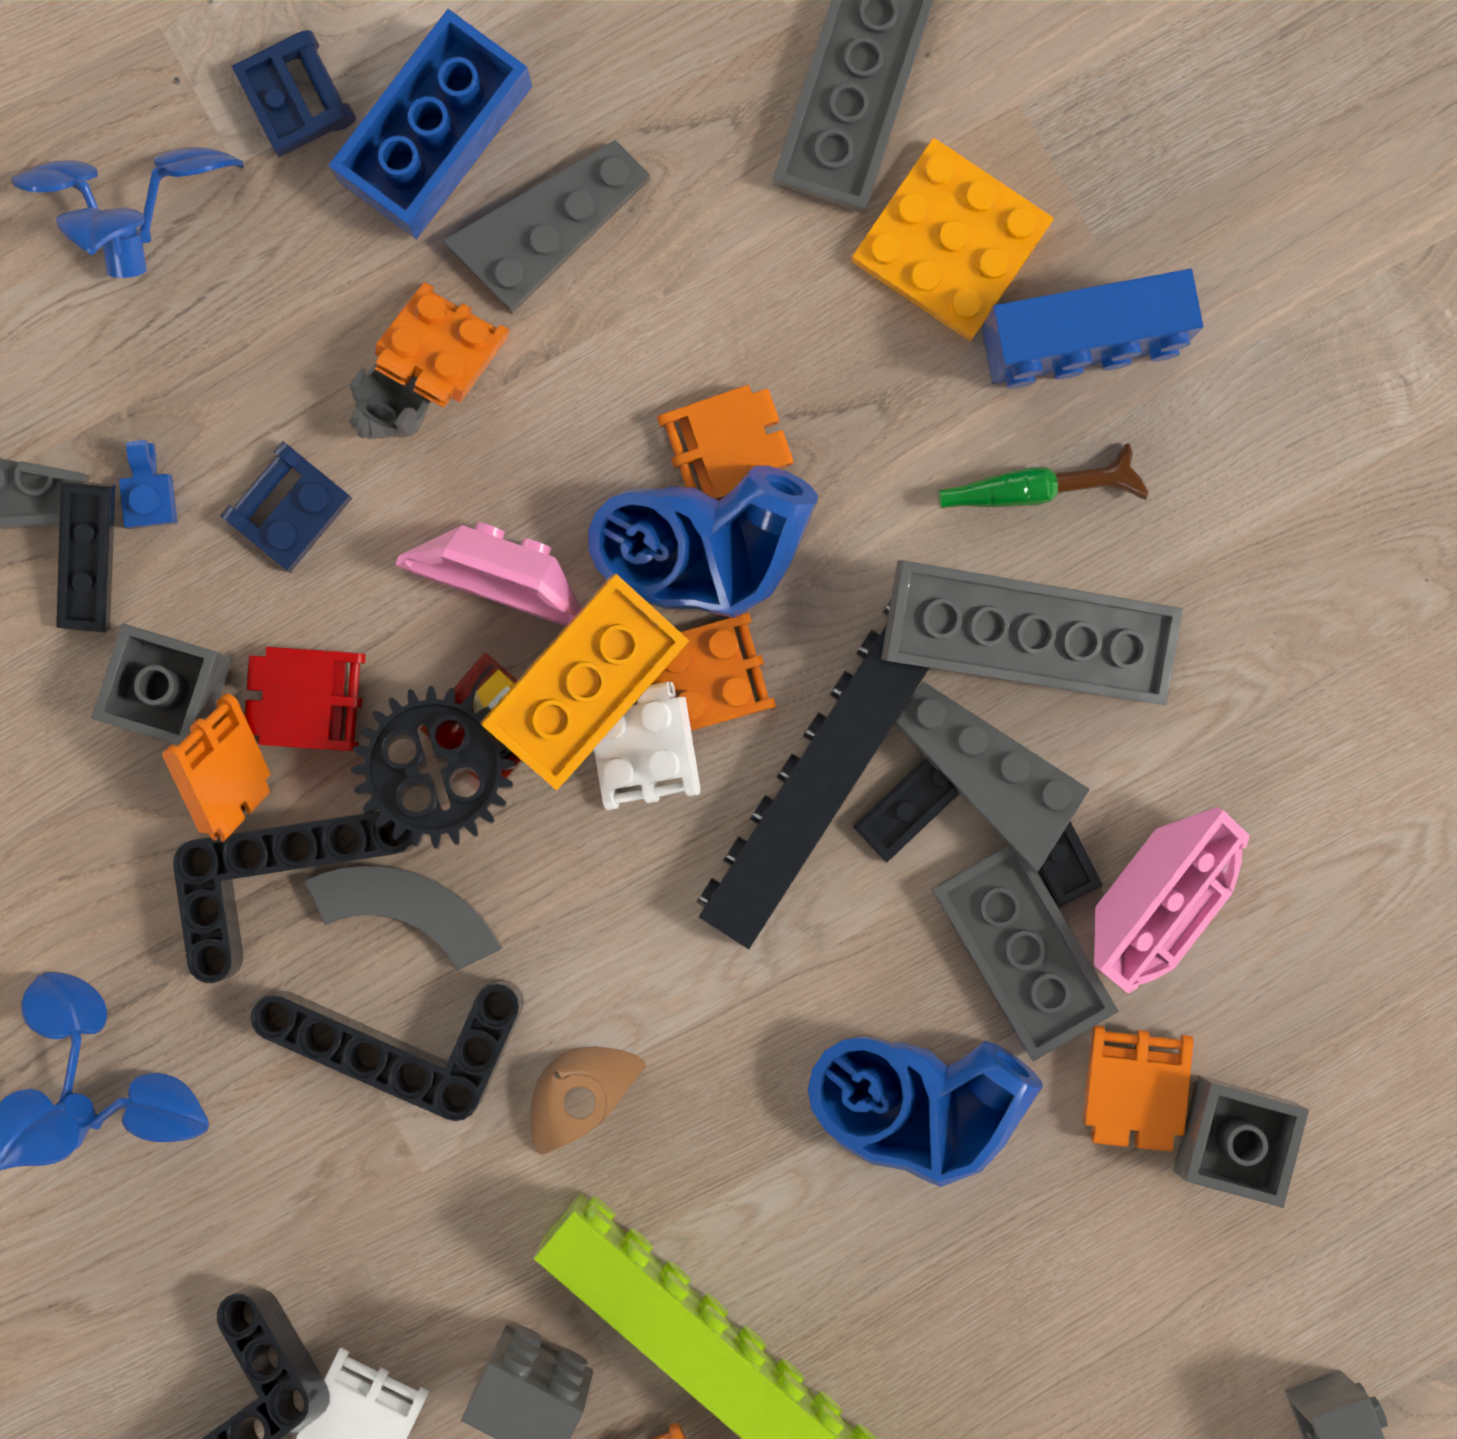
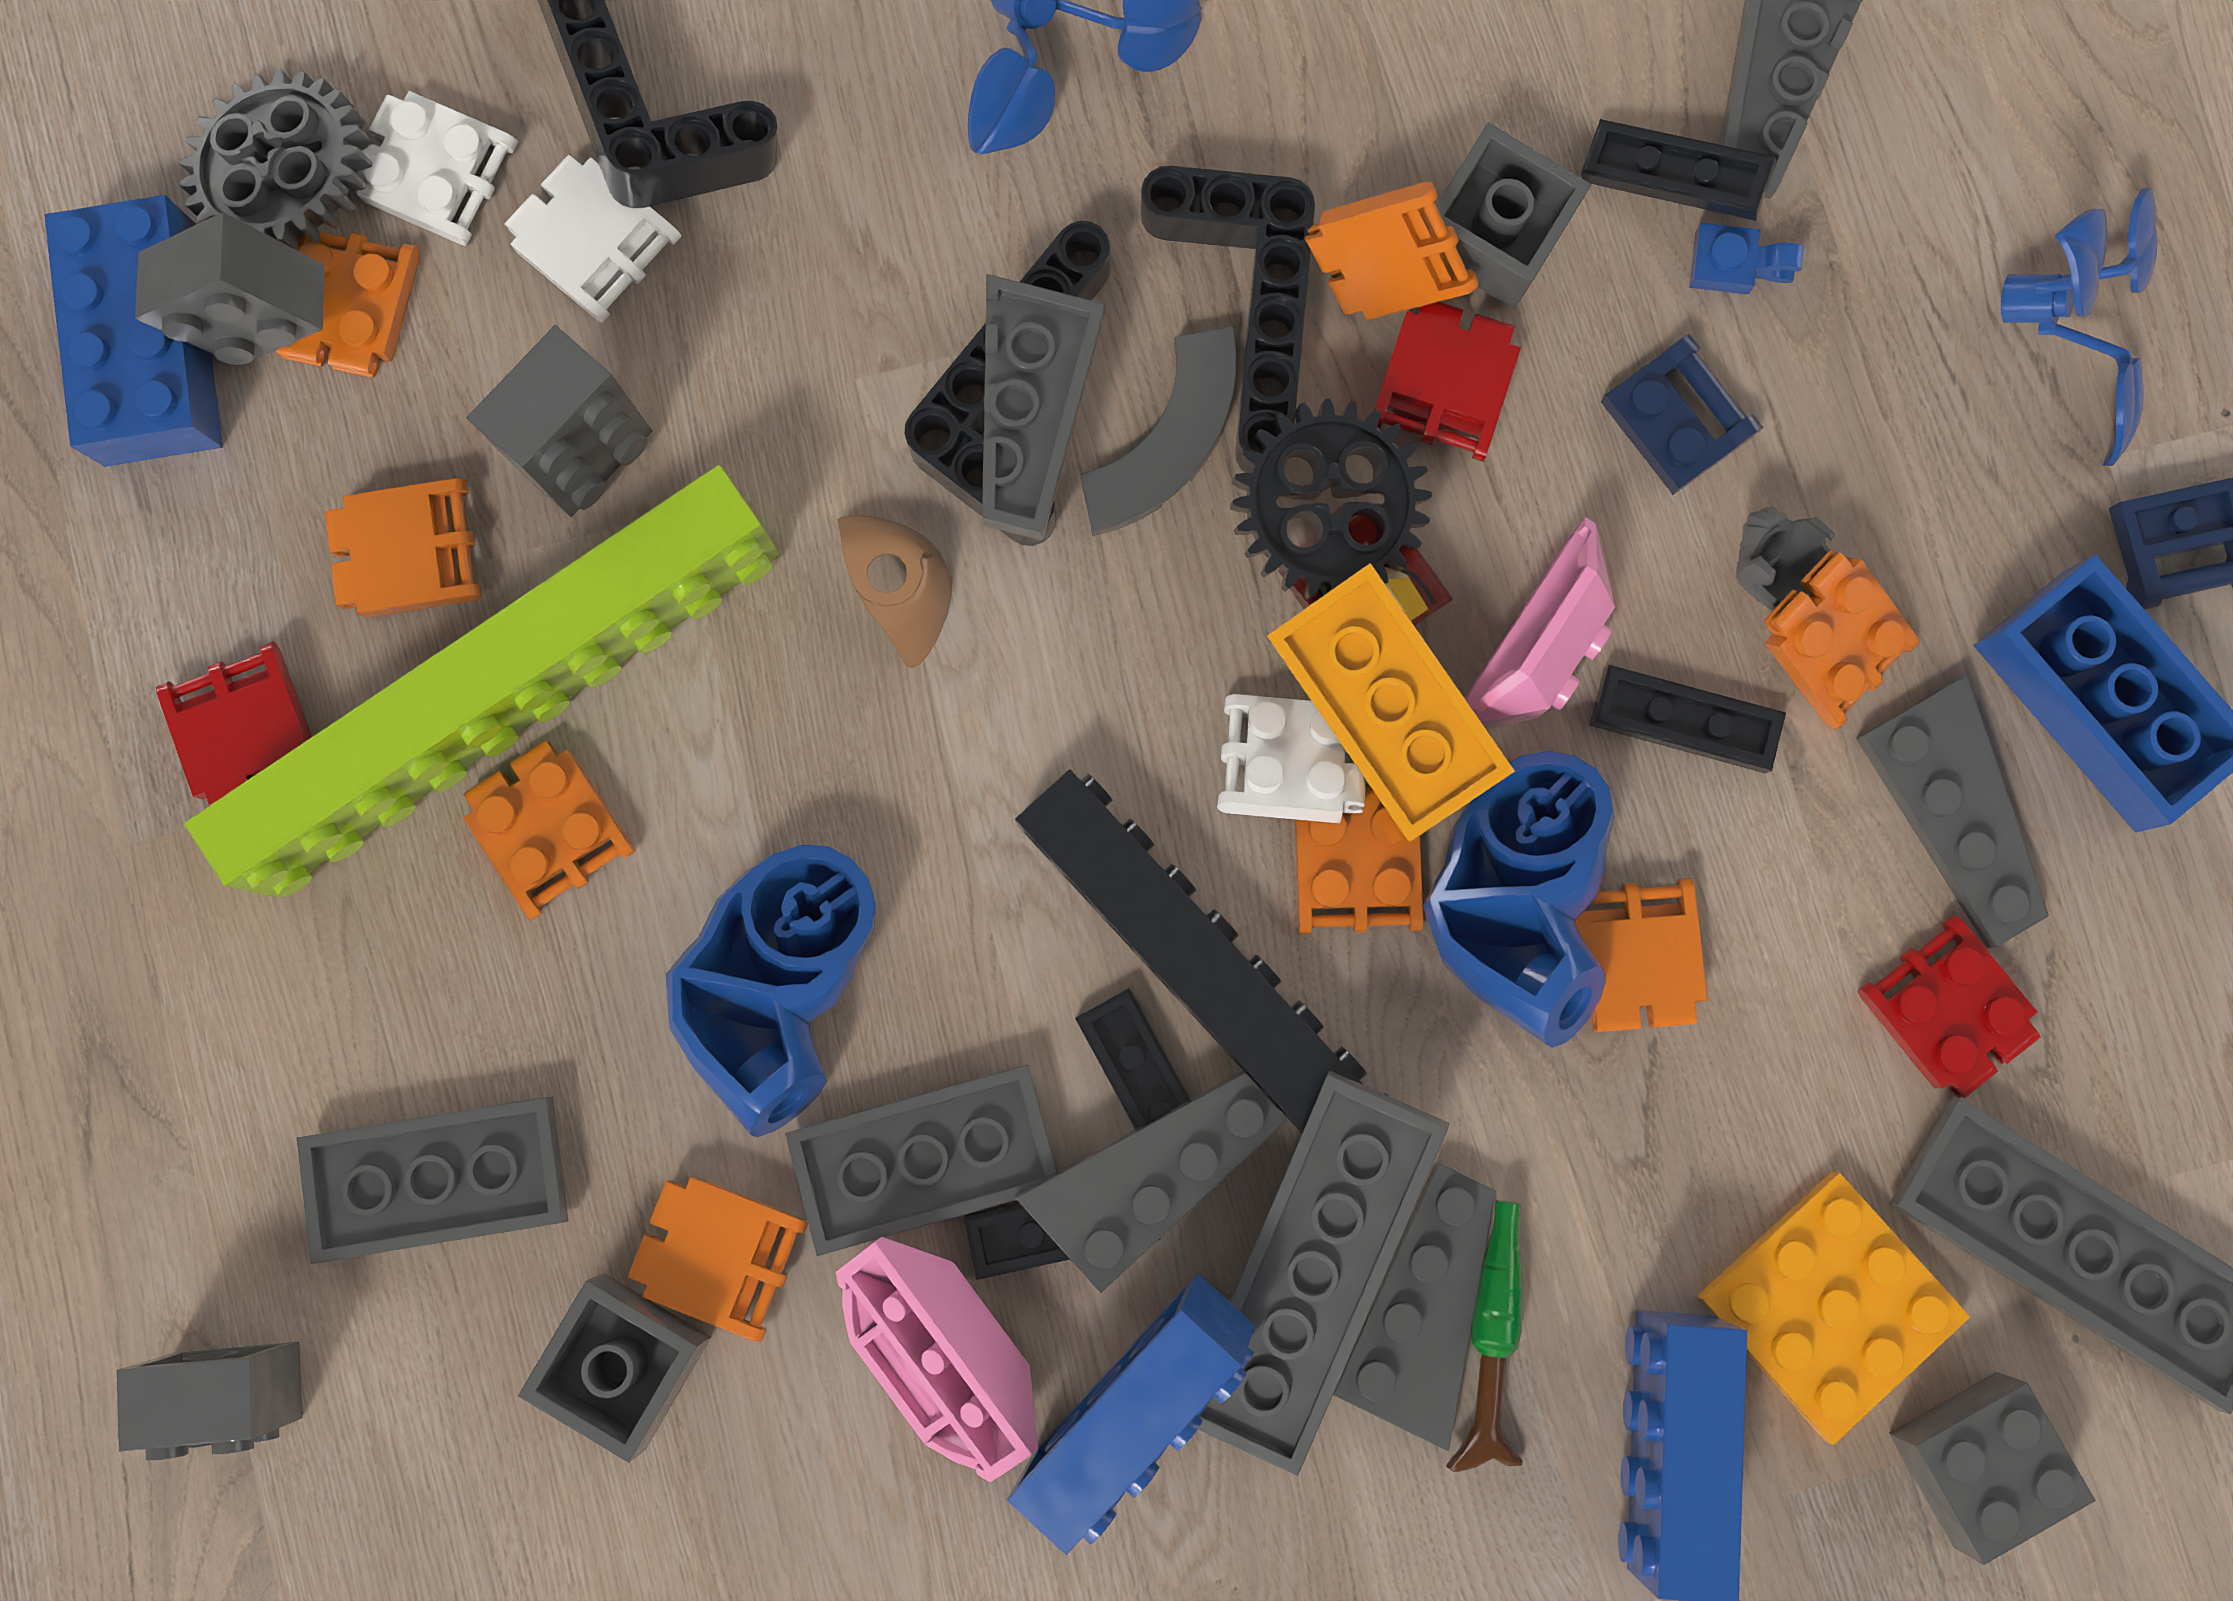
camera: 105 degrees right, 5 degrees down
none -> dark grey plate [297,1097,569,1264]
none -> orange plate [463,740,636,920]
none -> dark grey wing [982,274,1105,541]
none -> blue brick [1007,1273,1255,1555]
none -> dark grey wing [1333,1162,1496,1452]
none -> black tile [1589,665,1786,774]
none -> red plate [1858,915,2041,1099]
none -> dark grey brick [1889,1372,2096,1565]

